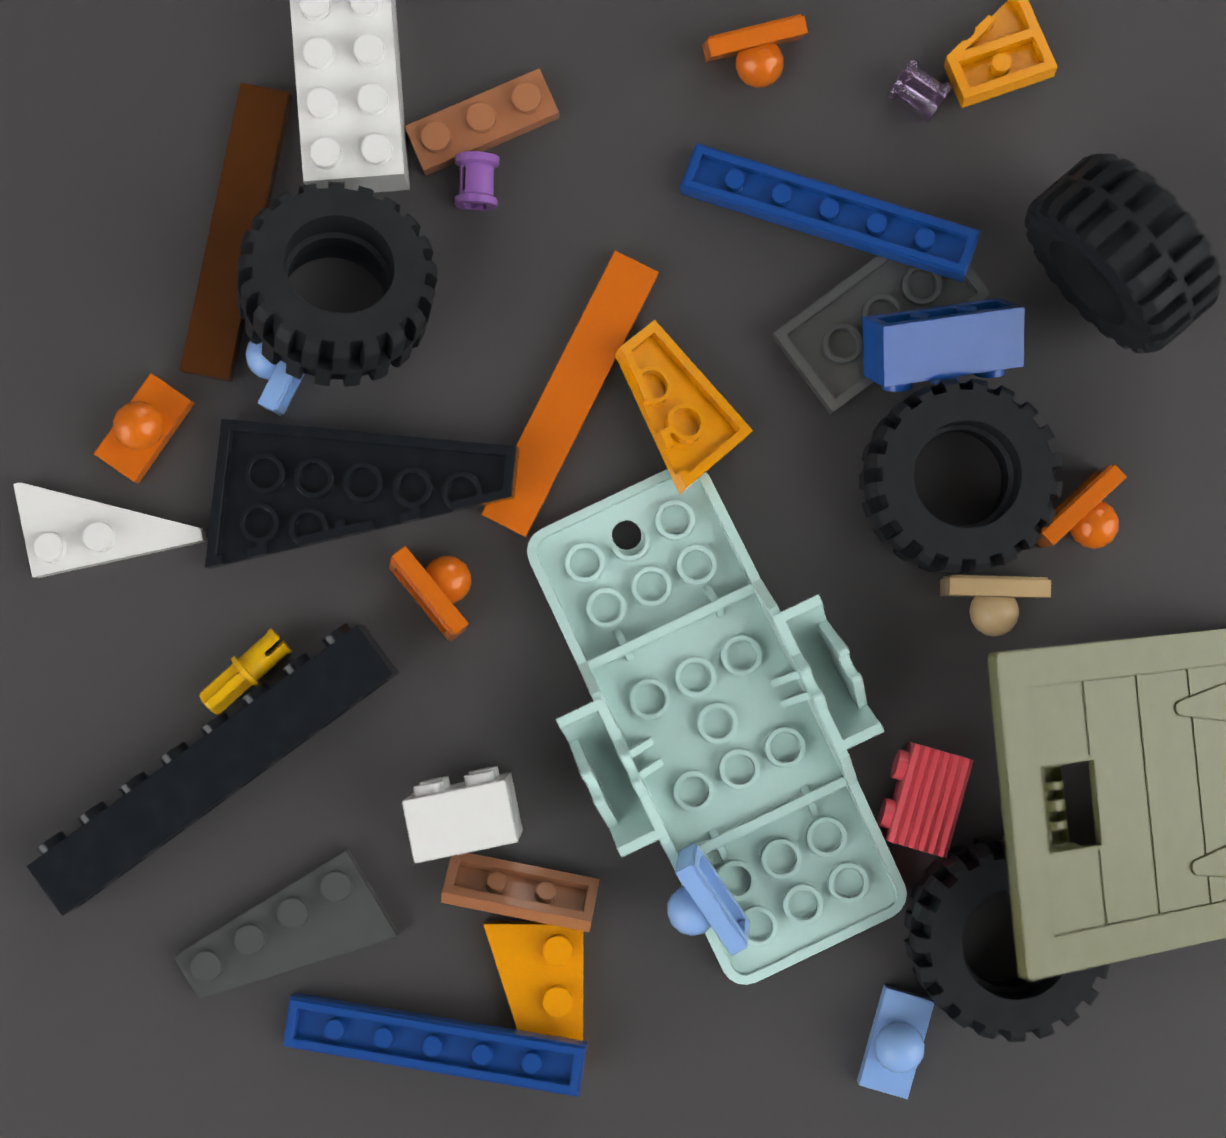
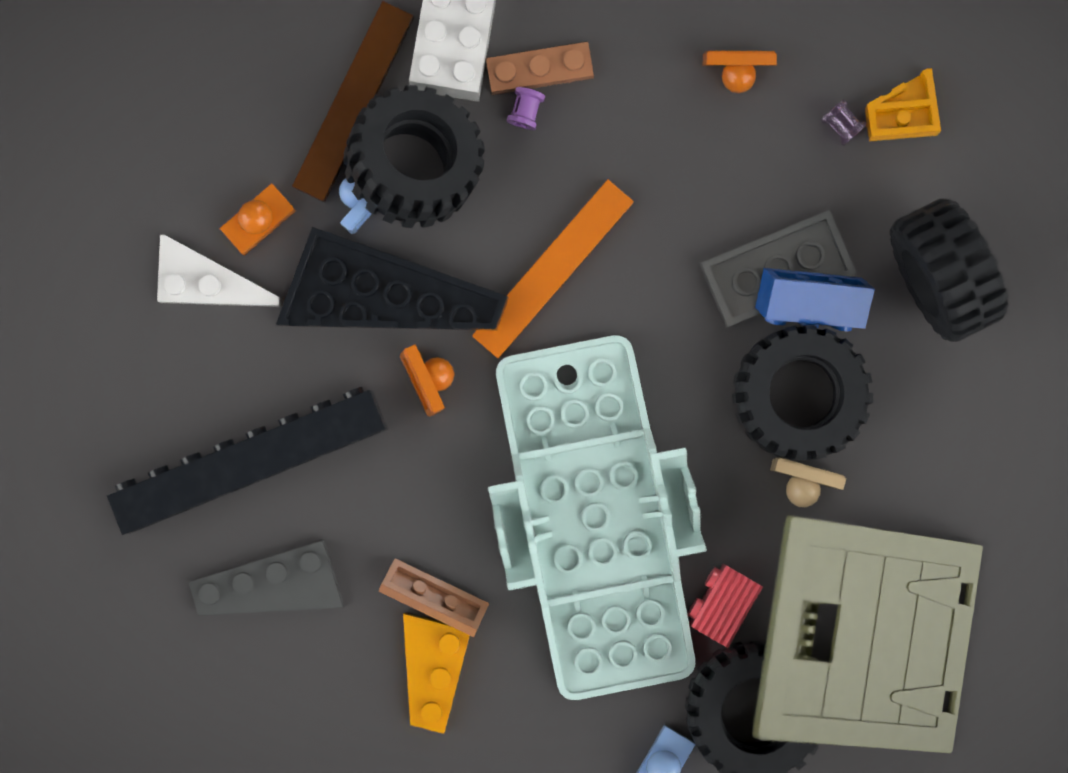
camera: 15 degrees right, 0 degrees up
yellow axle [199,628,293,715] -> none
blue tile [283,993,588,1097] -> none
white brick [402,766,523,864] -> none
light orange wing [615,320,753,495] -> none
light blue tile [667,843,750,956] -> none
blue tile [680,143,981,282] -> none
orange tile [1036,464,1127,549] -> none

